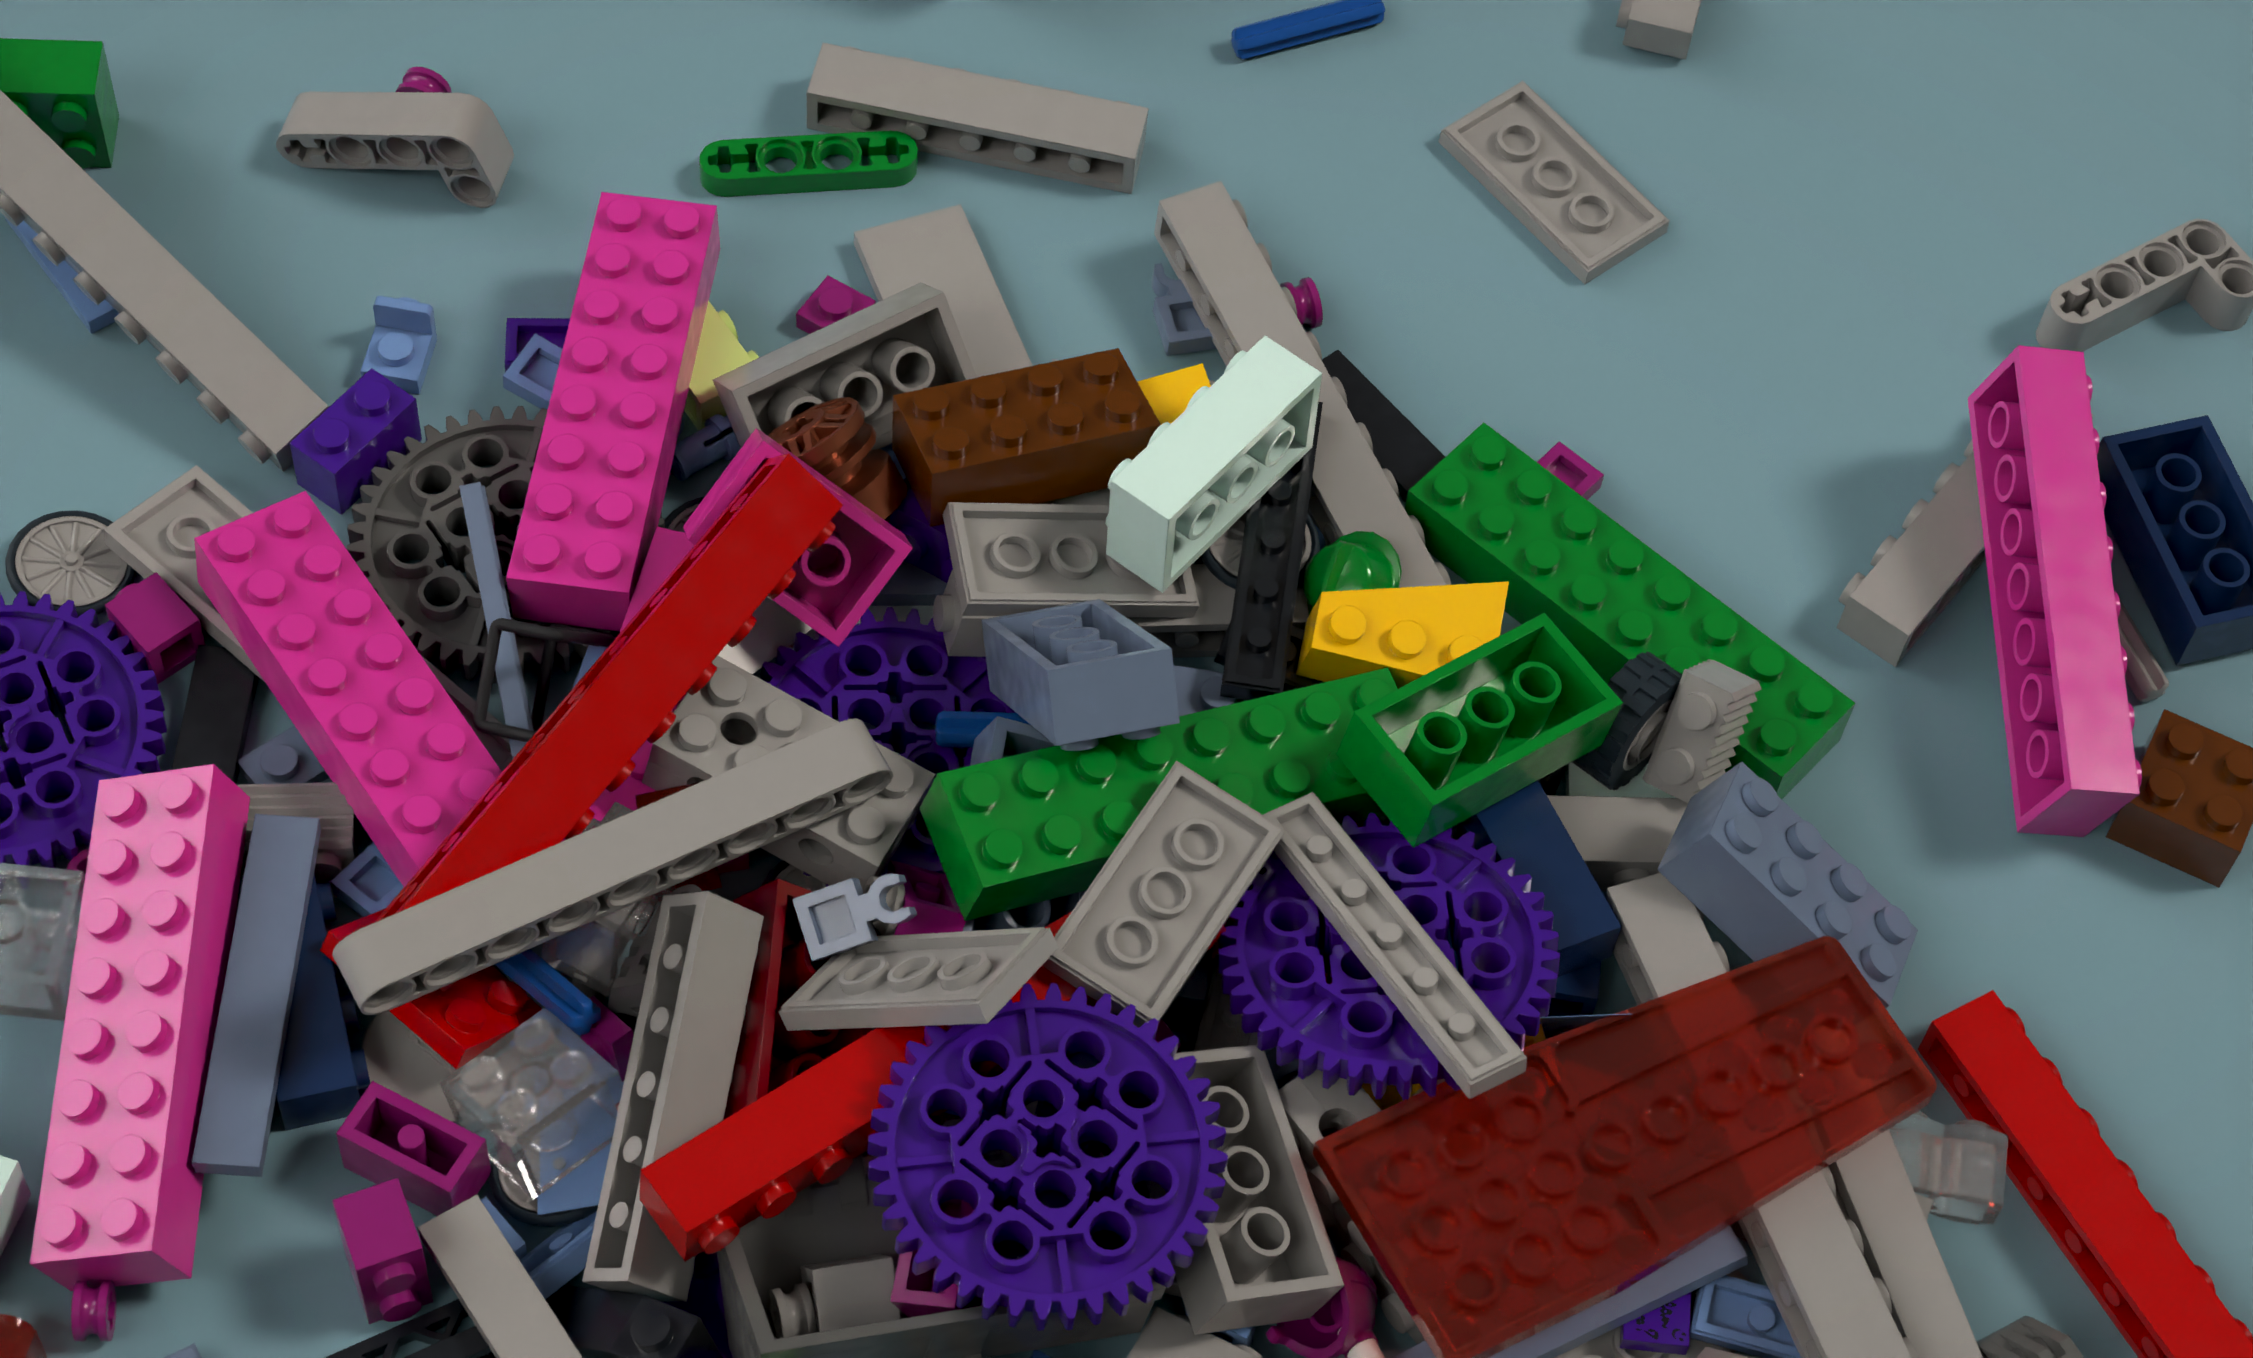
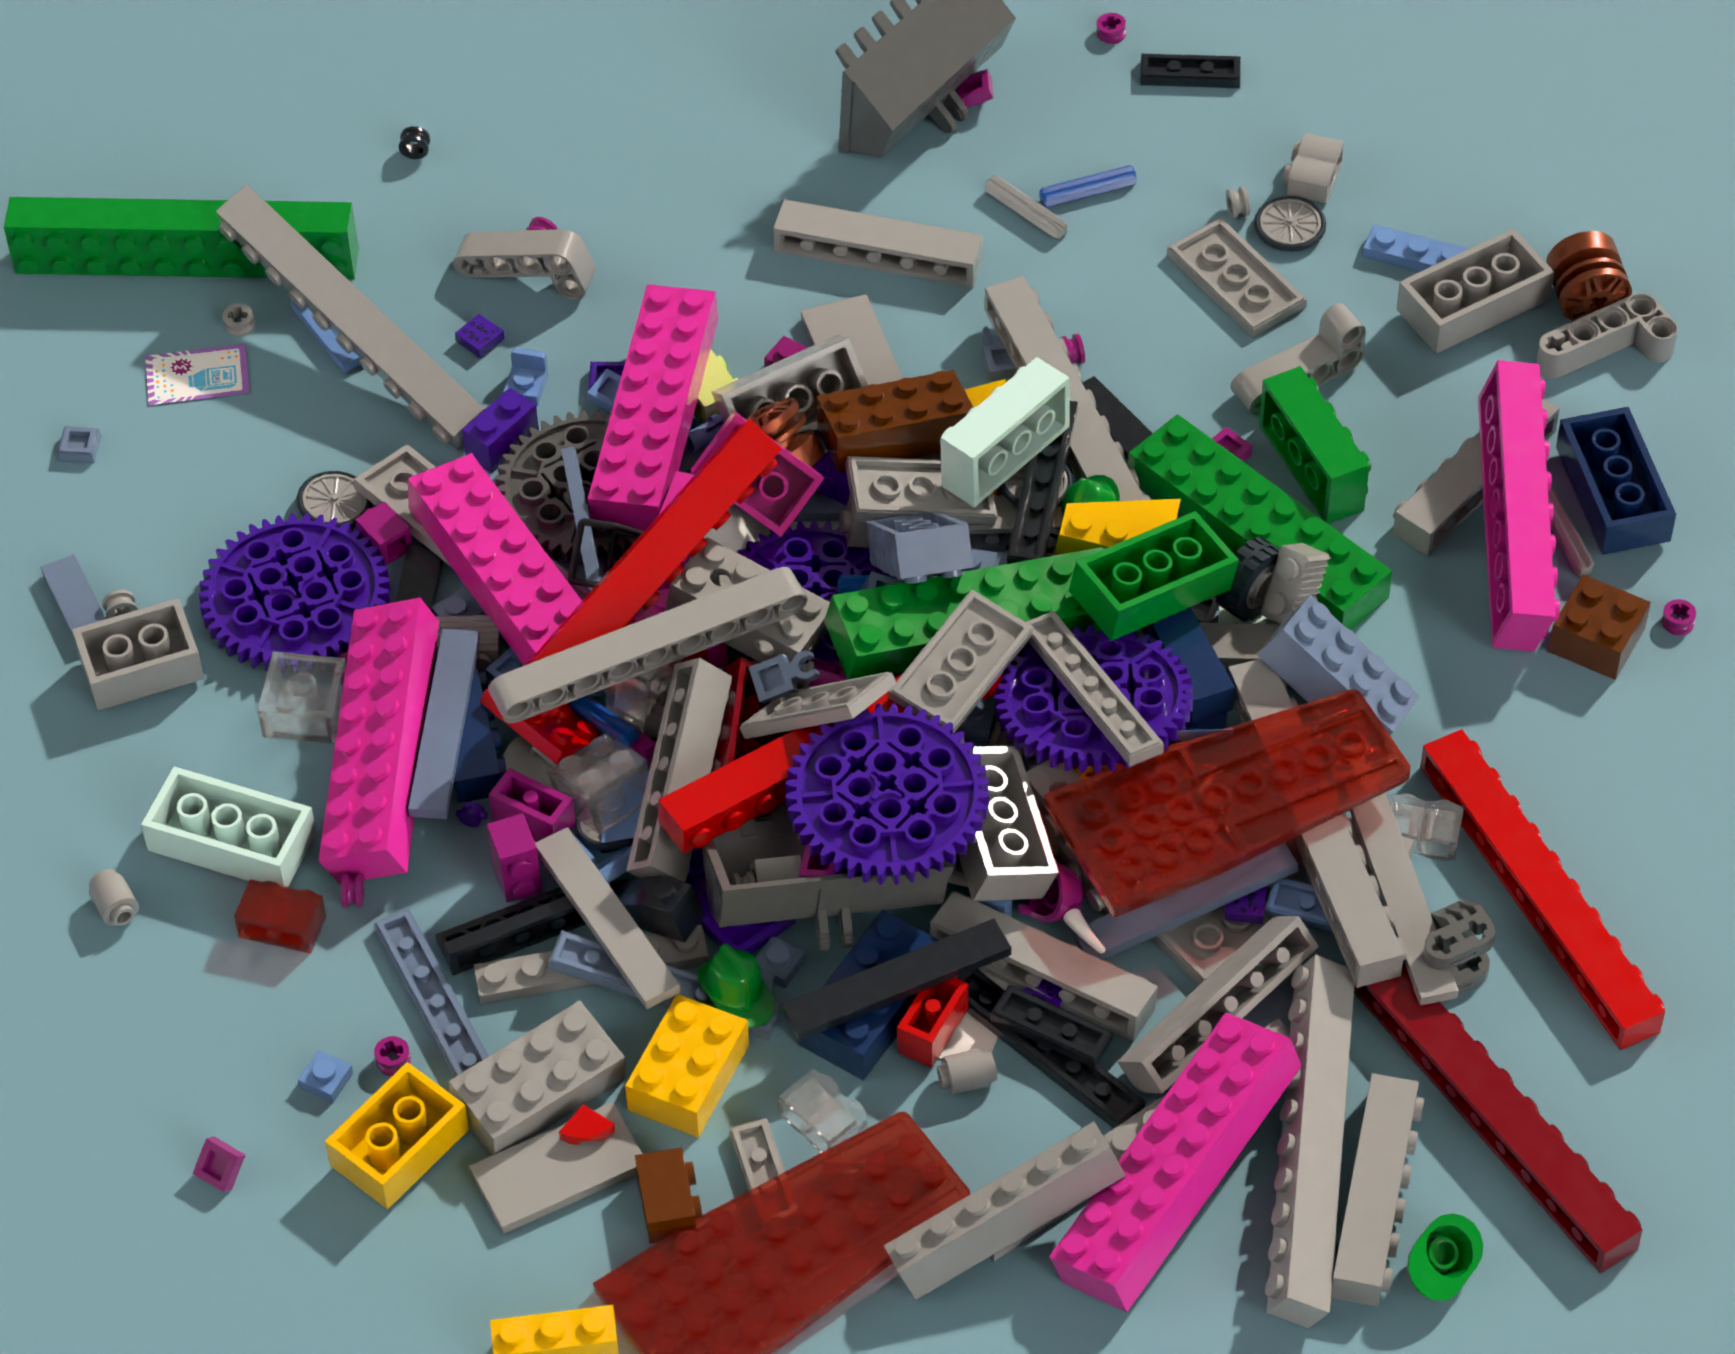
camera: 10 degrees right, 5 degrees down
green beam [699,130,918,197] -> none
none -> dark purple tile [455,314,505,358]
none -> dark purple piece [456,801,488,827]
none -> light grey axle [985,175,1068,239]
none -> light grey bush [1226,186,1250,219]
none -> light grey beam [1230,303,1366,415]
none -> light grey wheel [1254,196,1326,252]
none -> green brick [1259,366,1371,524]
none -> medium blue plate [1363,224,1469,272]
none -> light grey brick [1396,228,1554,354]
none -> copper wheel [1546,231,1632,322]

